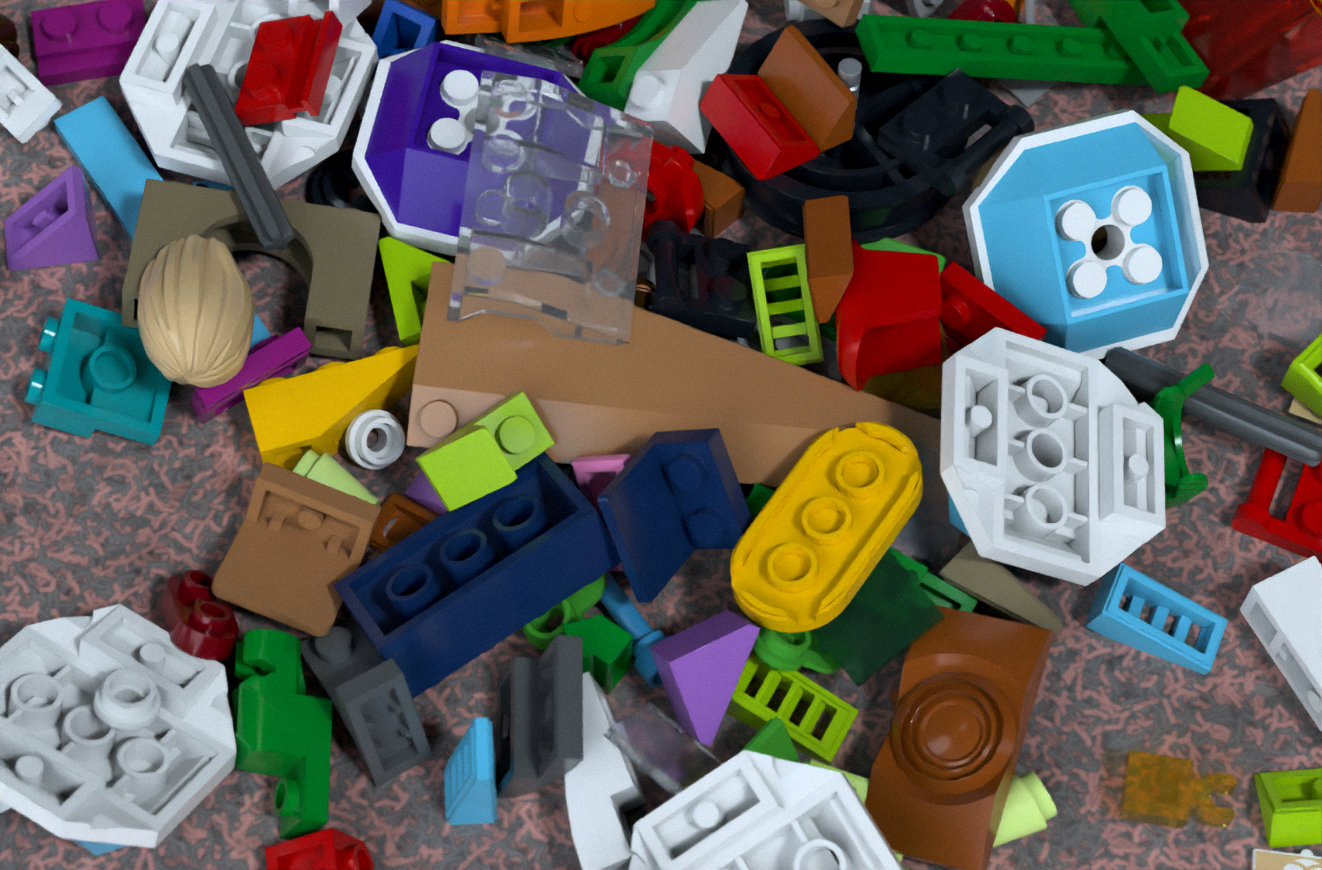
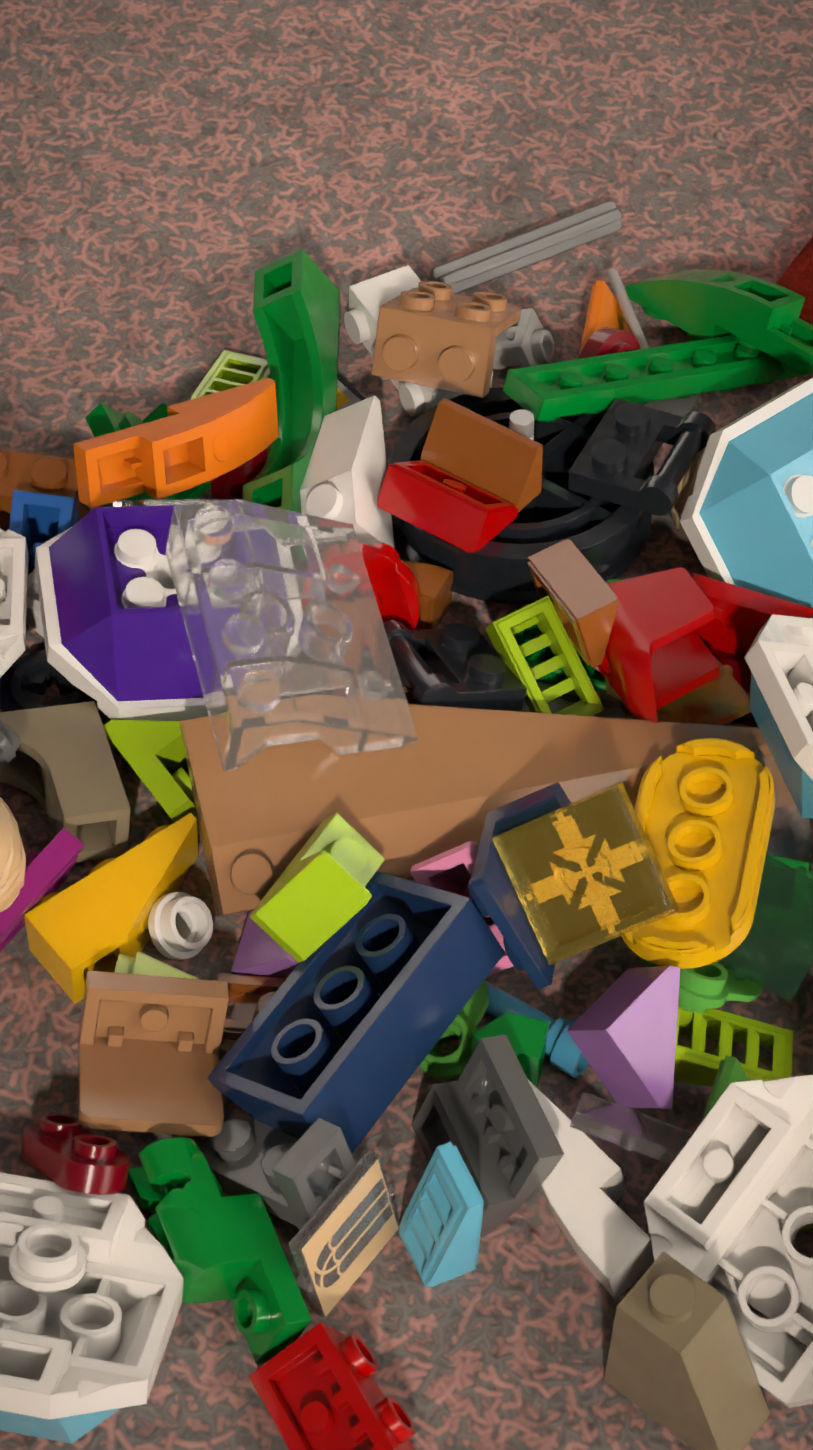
camera: 20 degrees left, 10 degrees down
none -> piece [288,1150,400,1319]
none -> clear yellow tile [492,781,679,965]

